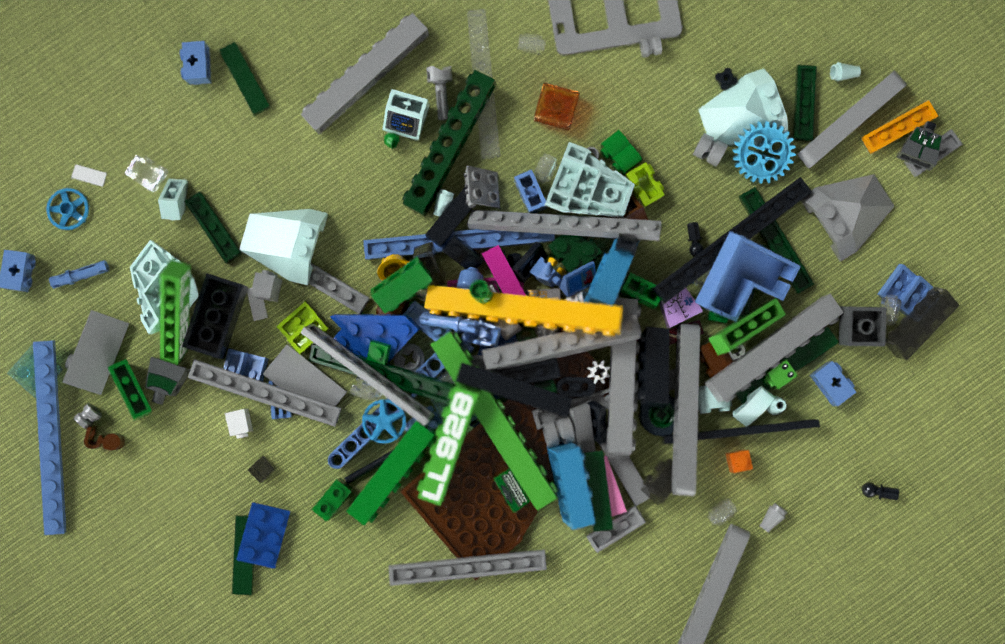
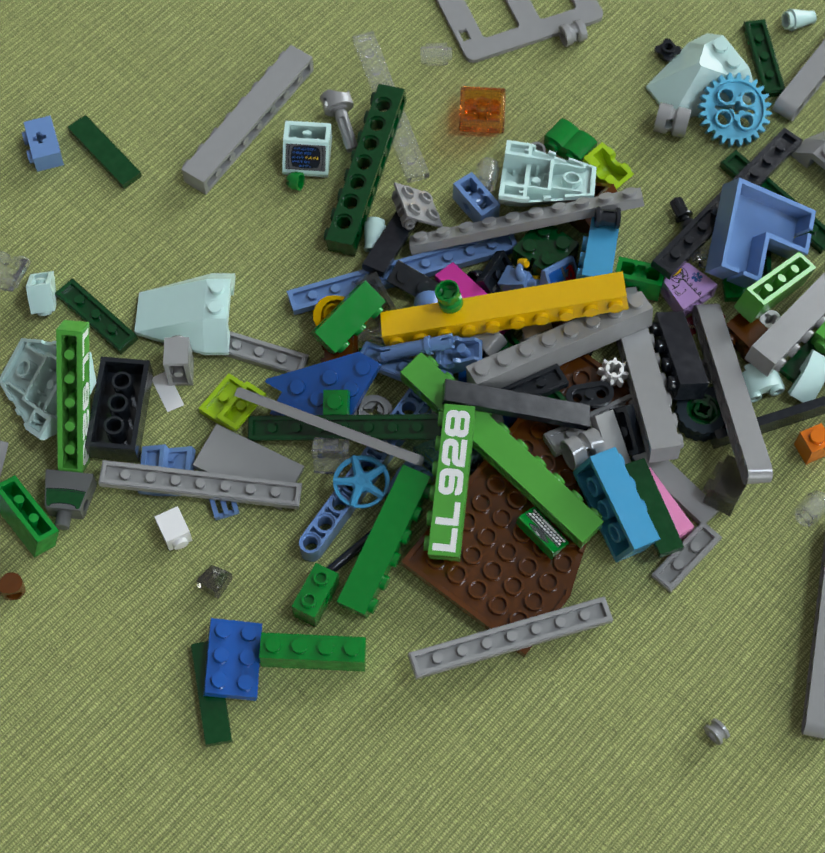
camera: 20 degrees left, 20 degrees down
none -> green brick [259,632,367,672]

